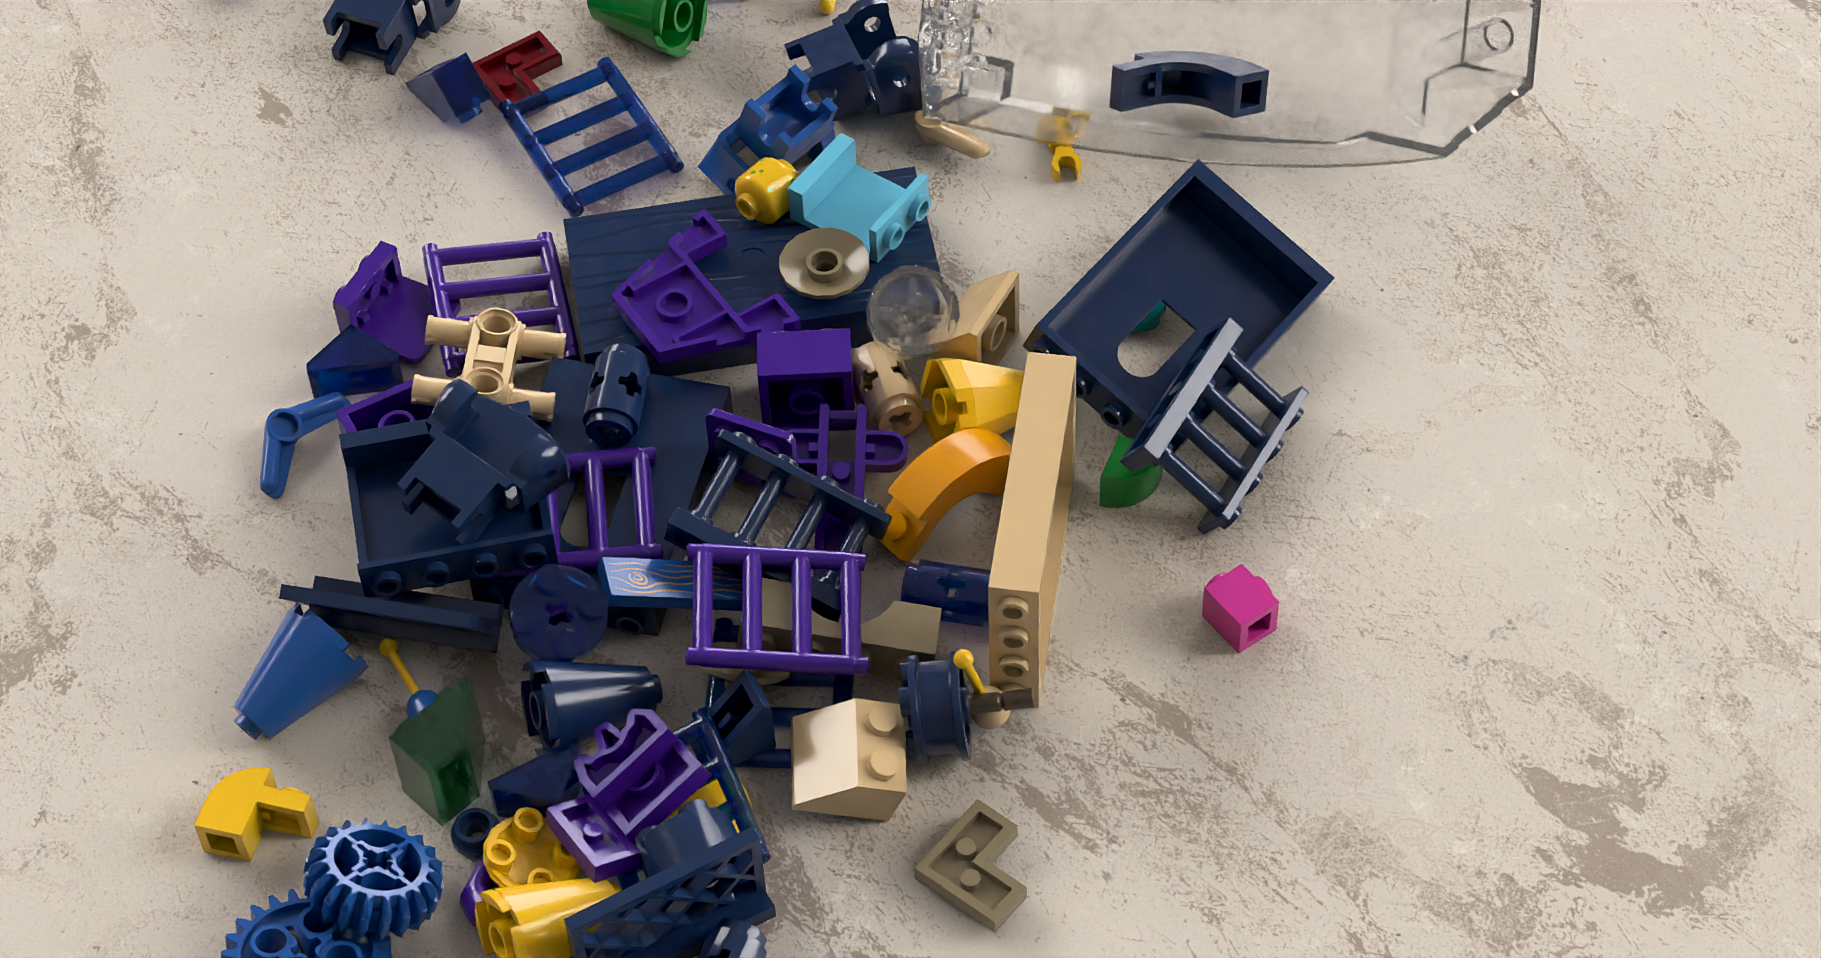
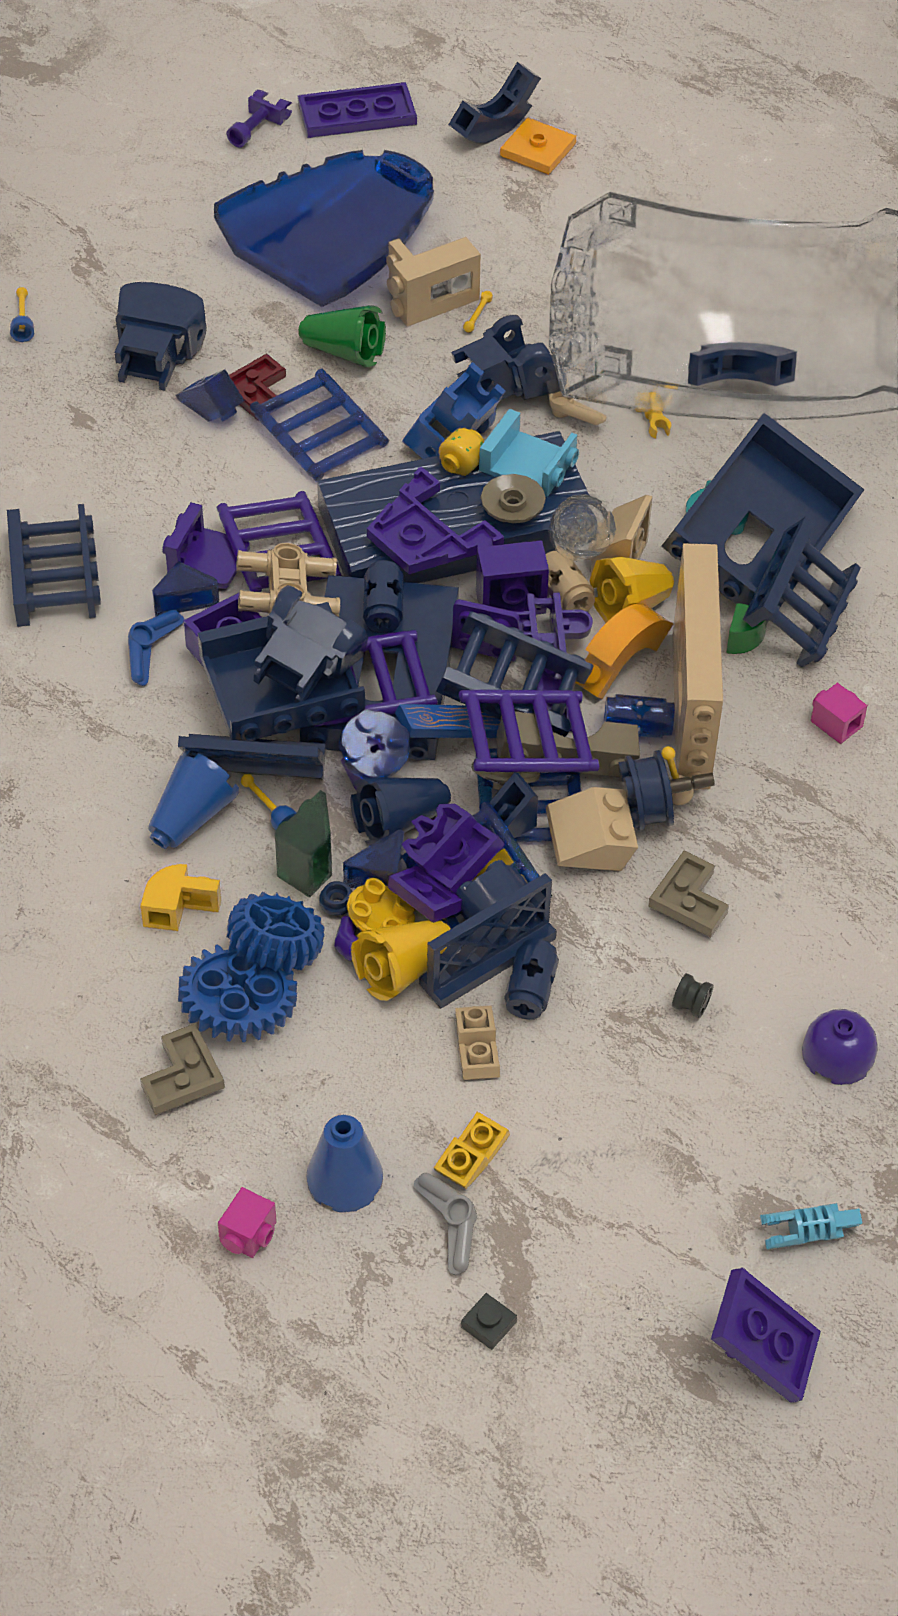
camera: 10 degrees left, 0 degrees up
none -> dark blue fence [7,504,101,627]

